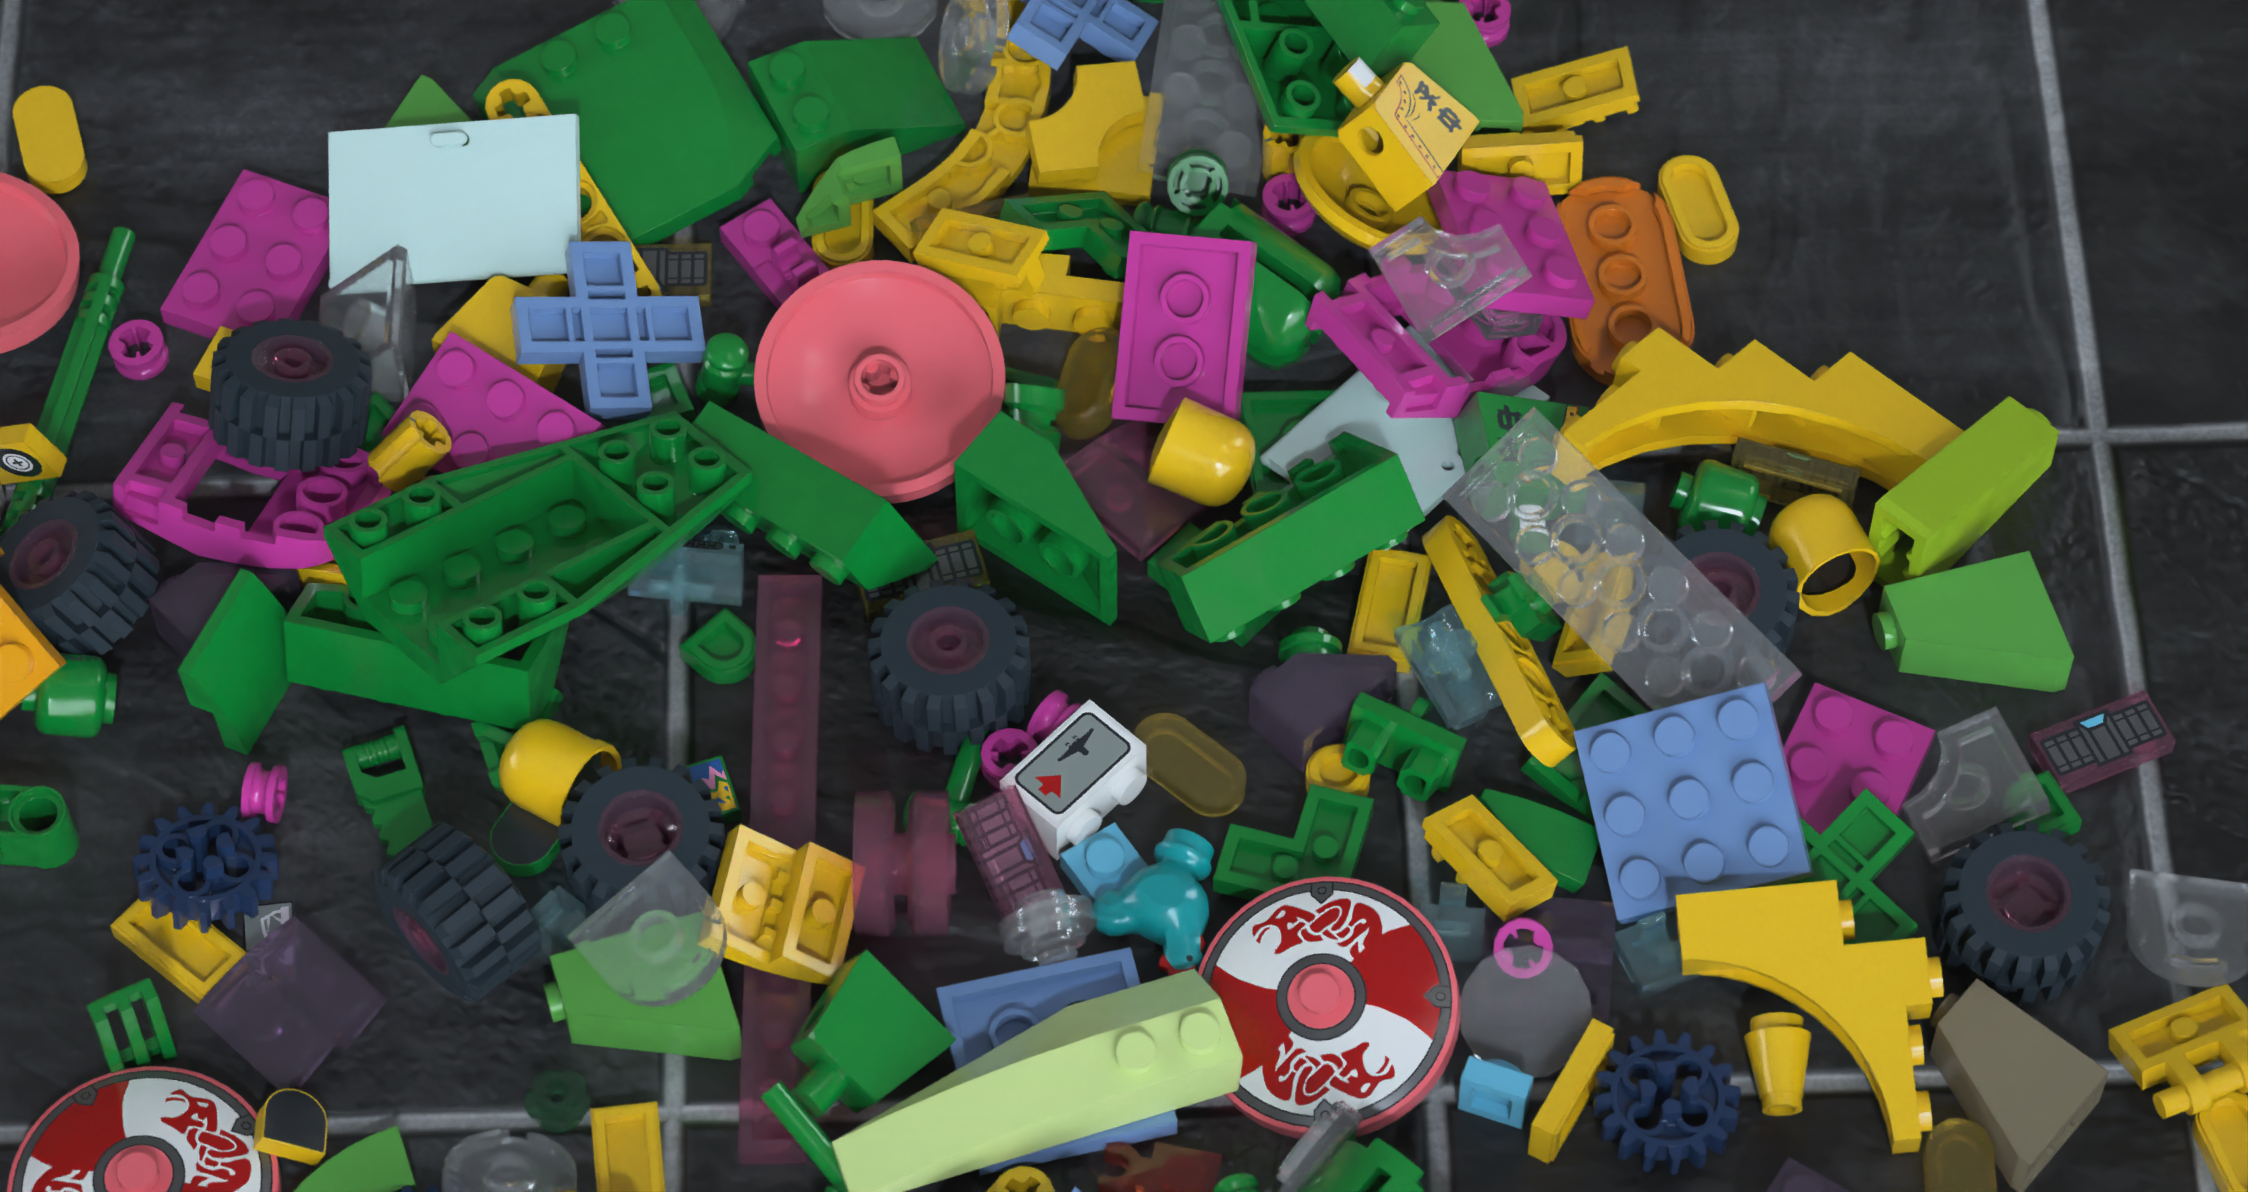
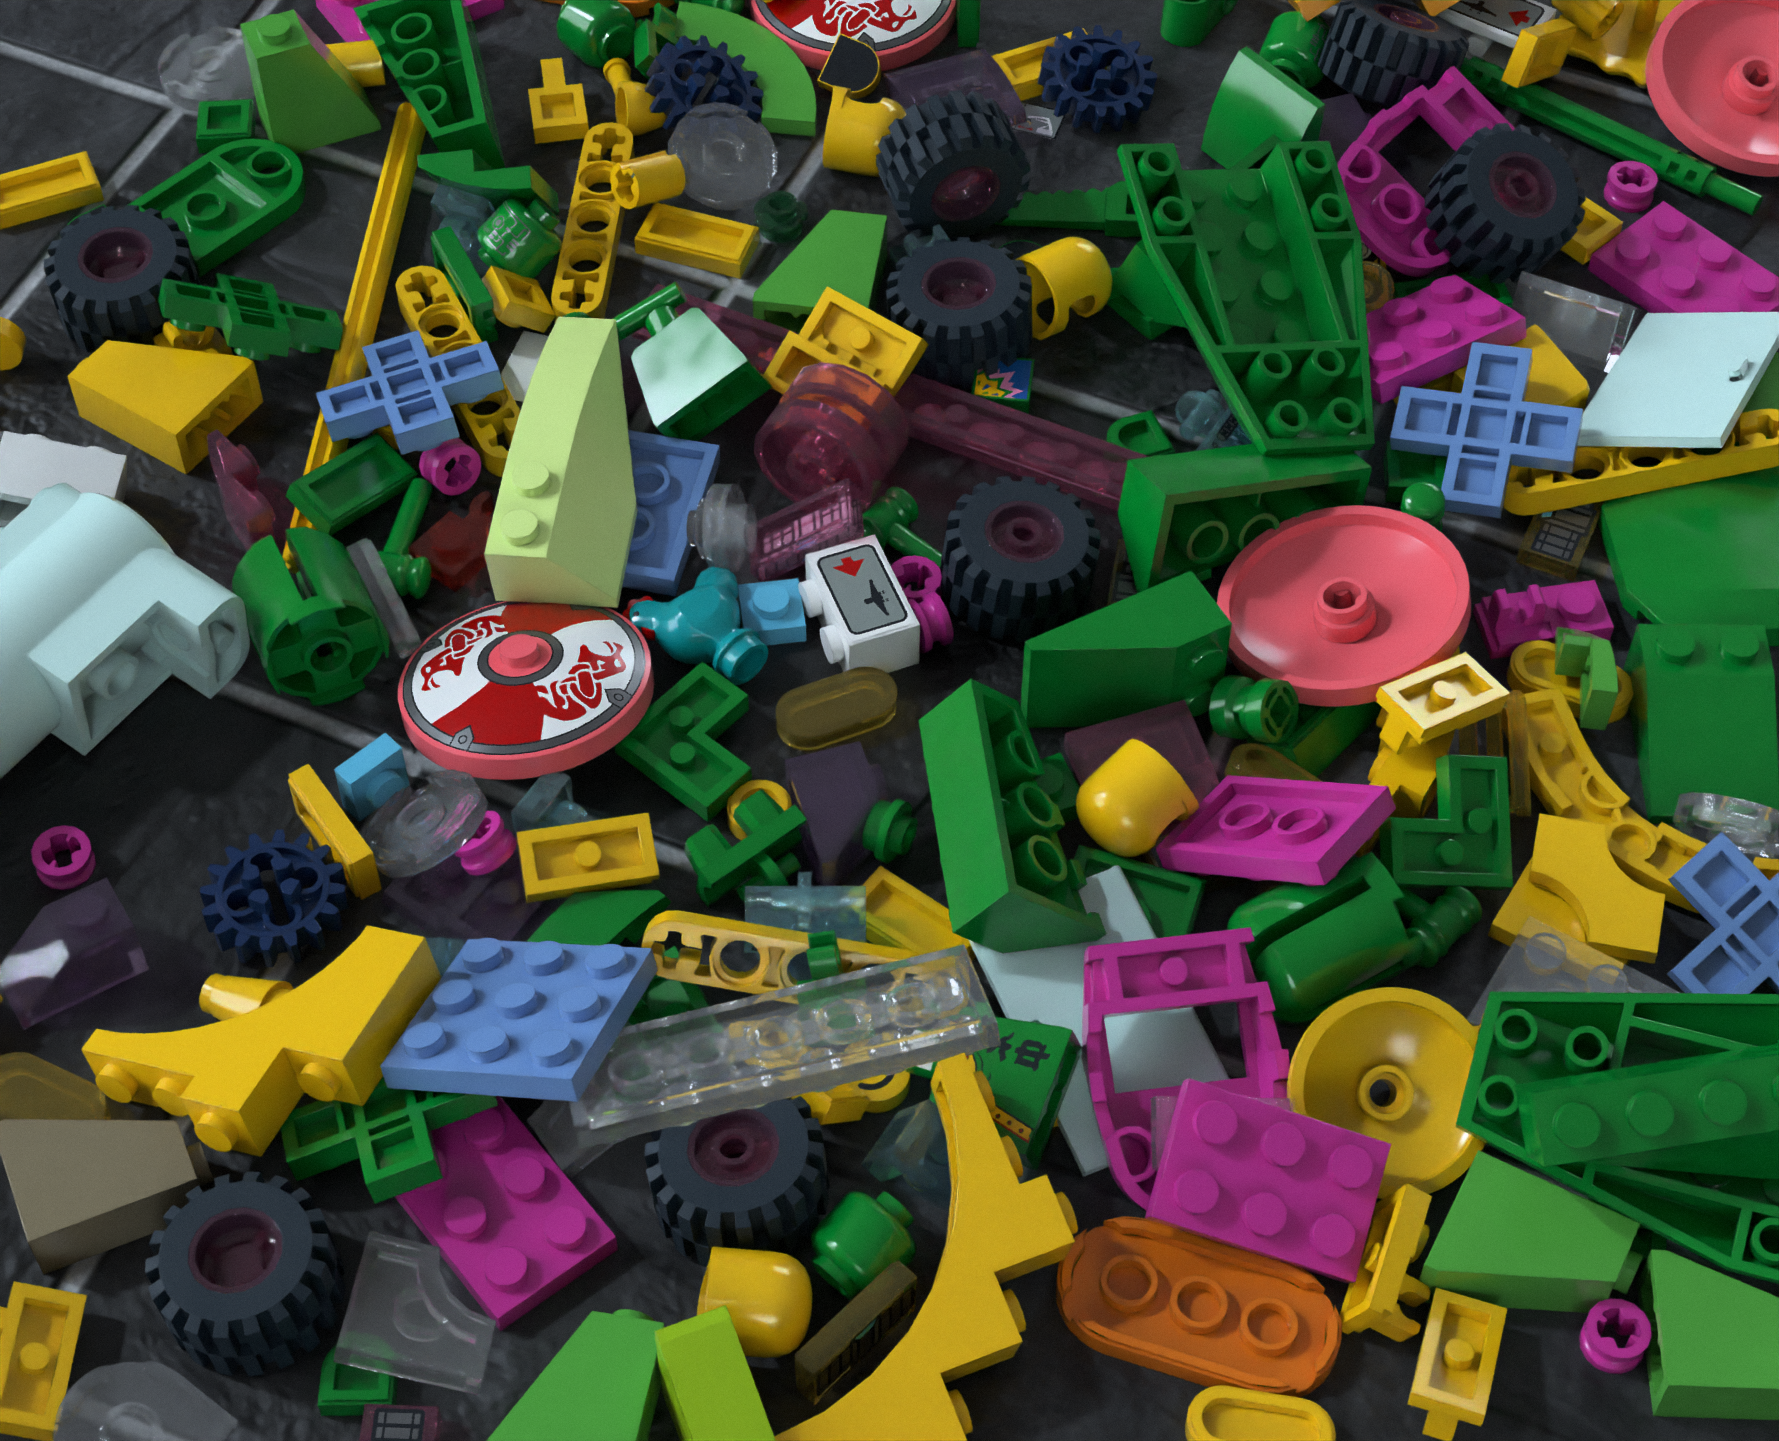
camera: 115 degrees right, 5 degrees down
dark pink bush [241,761,288,823] -> none
yellow piece [368,410,452,492] -> none
clear tile [566,850,727,1007] -> none
green wheel [1168,147,1228,216] -> none
yellow torso [1332,57,1480,212] -> none
clear tile [1368,216,1533,344] -> none
none -> yellow helmet [823,85,907,177]

